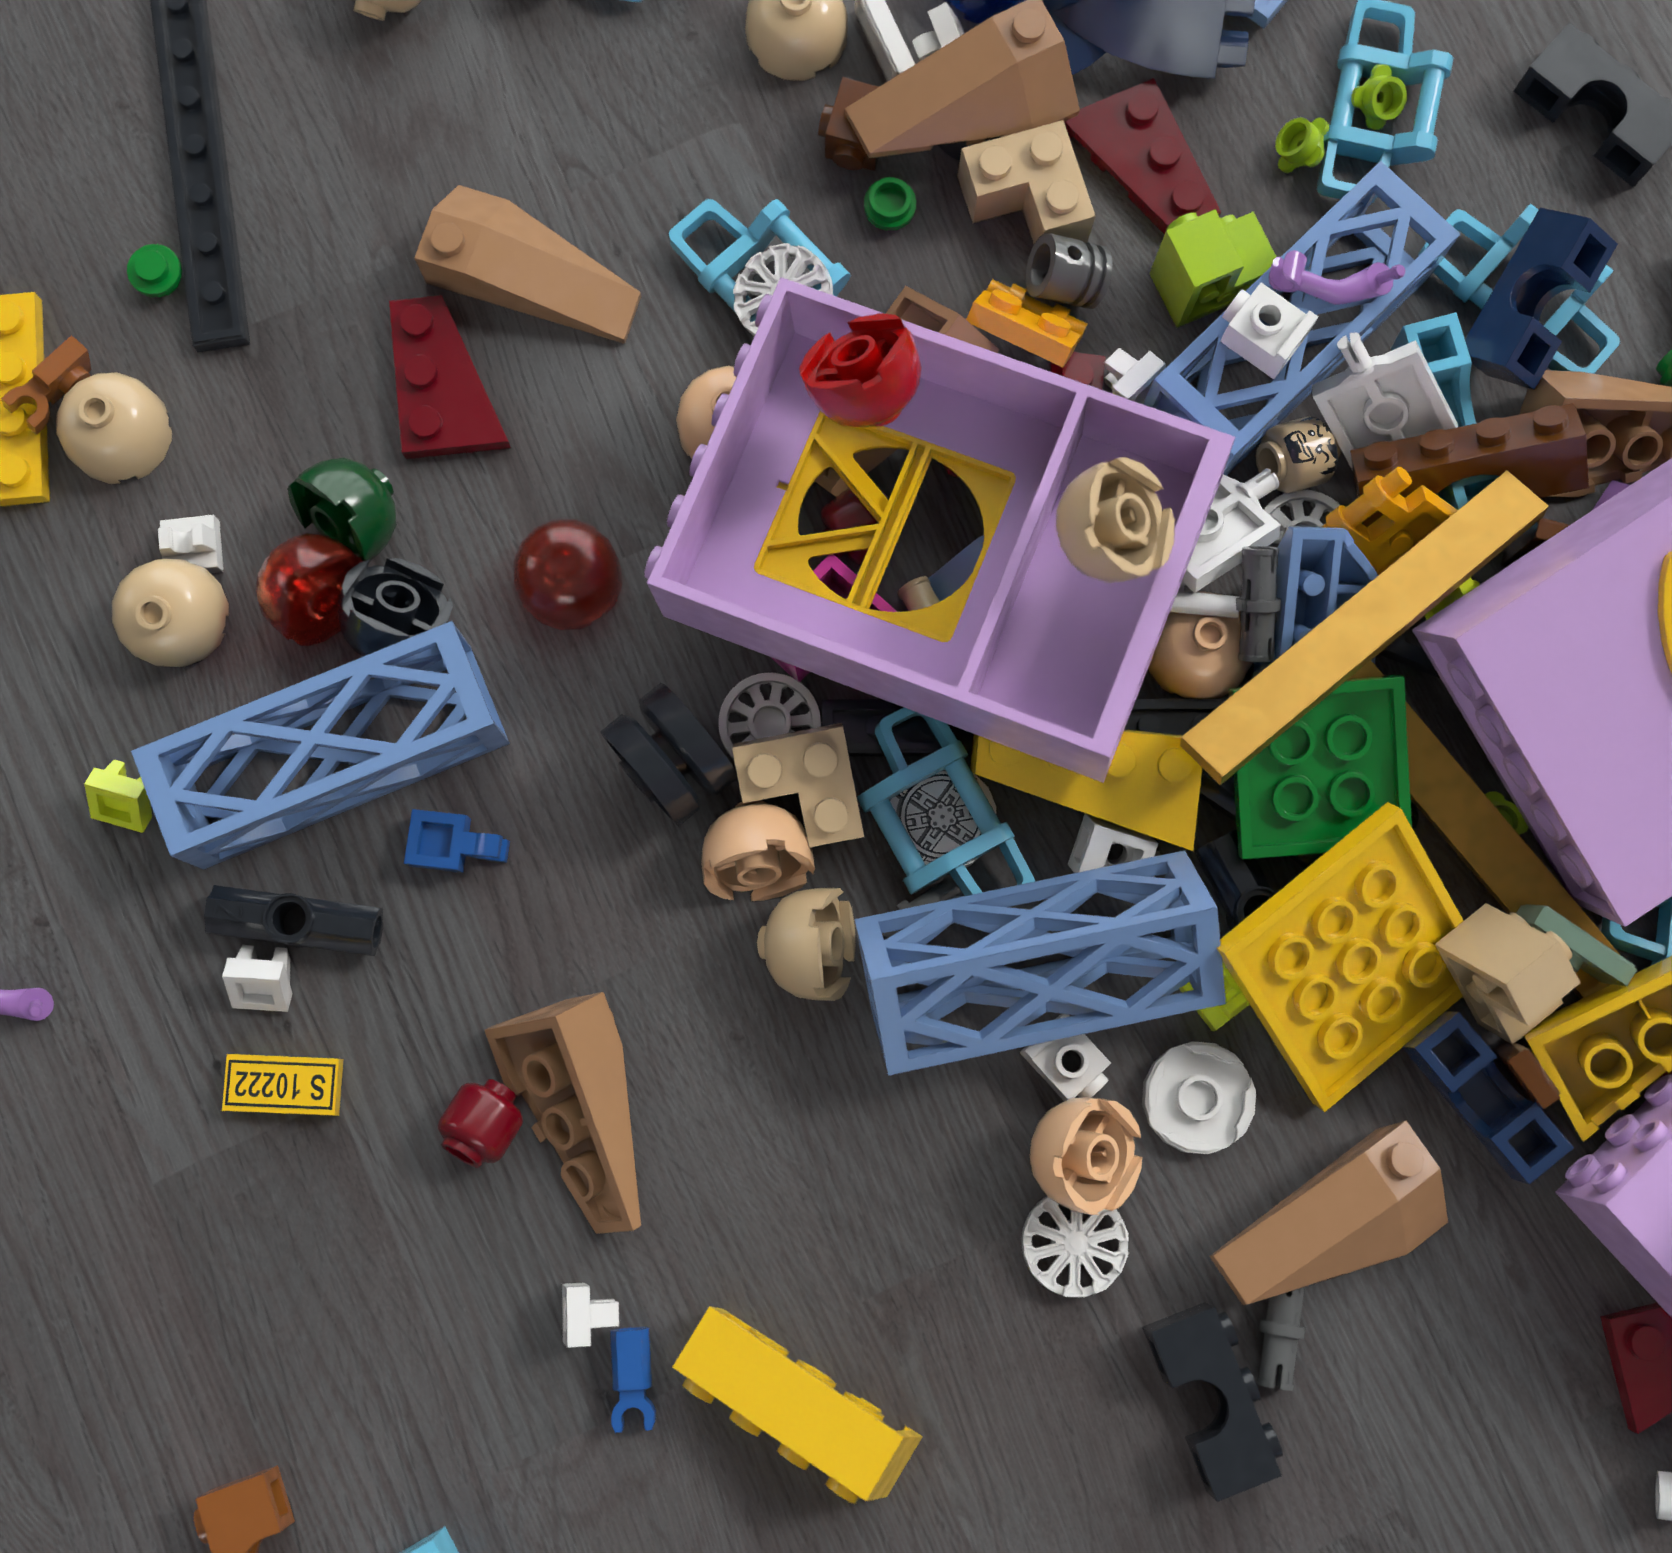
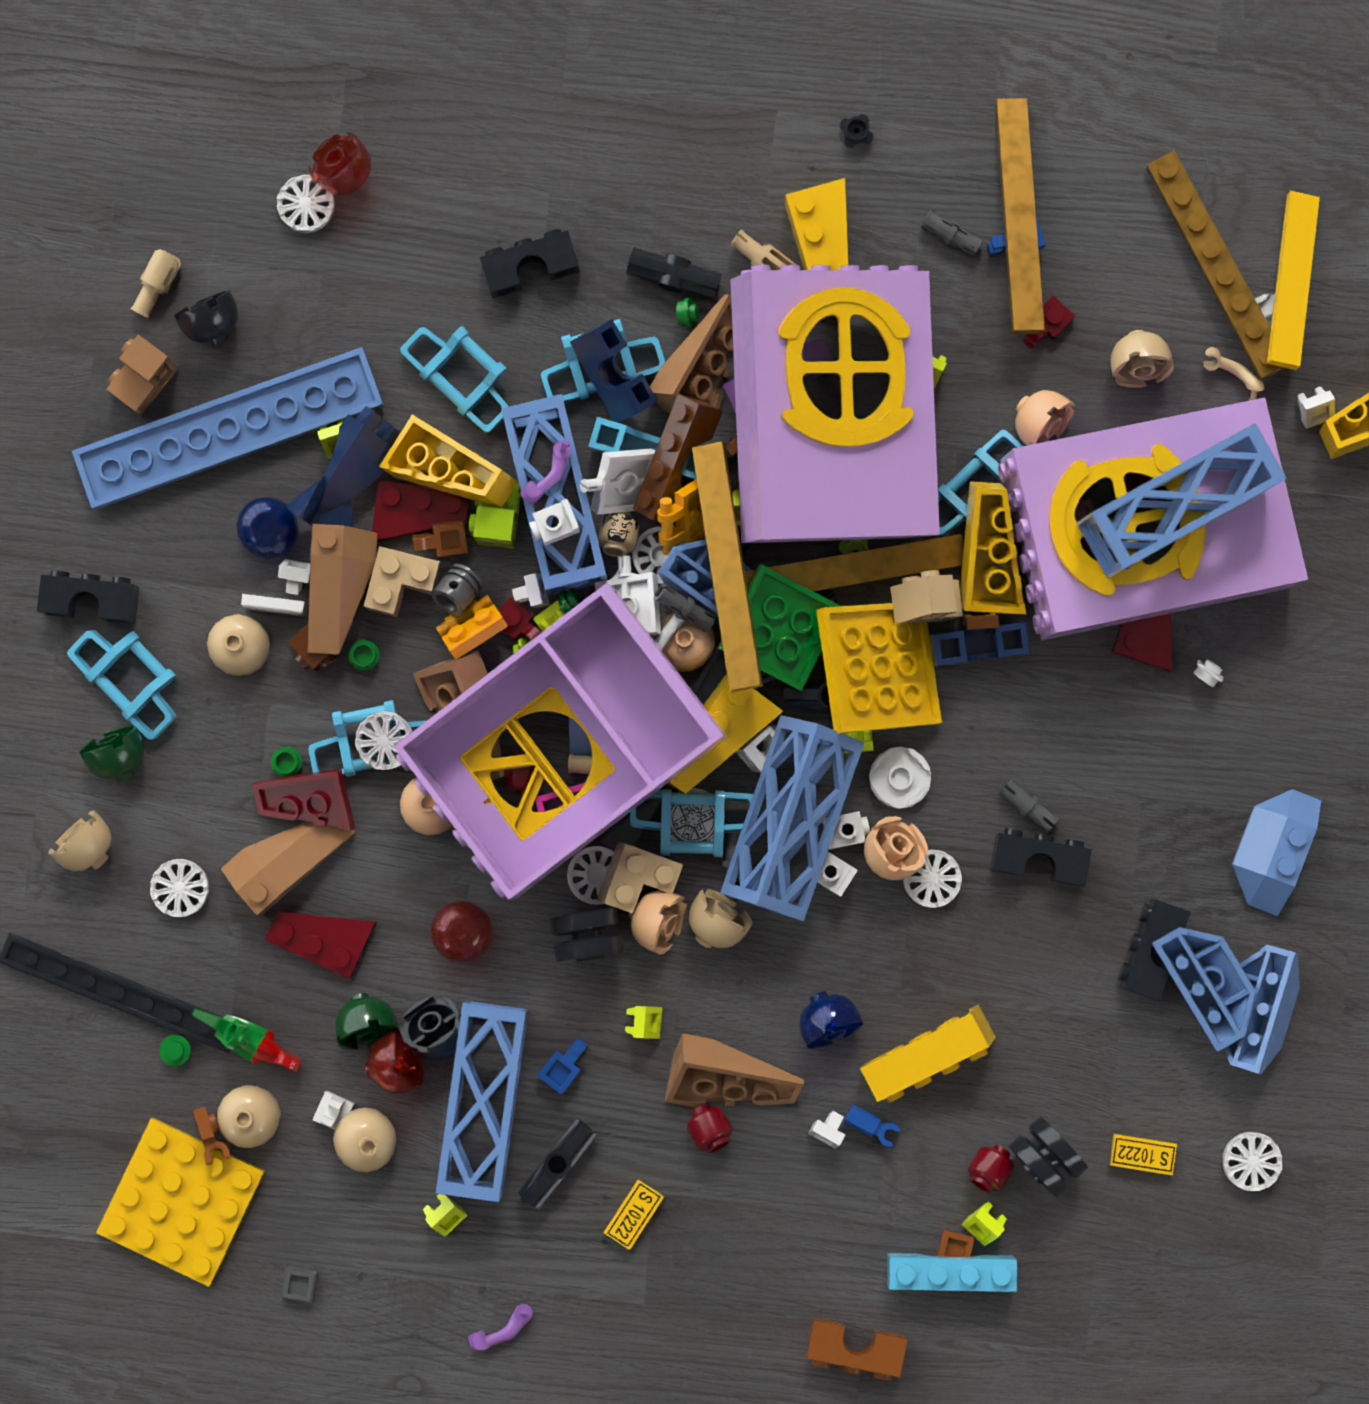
camera: 55 degrees left, 5 degrees up
white tile [222,945,293,1012] -> none
red cylinder [799,313,921,428] -> none
tan cylinder [1056,457,1175,583] -> none
medium nougat wedge [1209,1121,1448,1305] -> none
lime plate [1275,117,1329,173] -> none
lime plate [1351,64,1407,130] -> none
sand green plate [1516,905,1637,986] -> none
none -> white wheel [150,859,210,917]
none -> green animal [192,1009,302,1073]
none -> dark red wing [252,768,355,831]
none -> green plate [271,747,302,777]
none -> yellow wedge [379,415,518,508]
none -> dark orange plate [412,520,468,557]
none -> neon yellow tile [625,1006,662,1039]
none -> clear blue cylinder [799,991,863,1049]
none -> white brick [807,852,858,897]

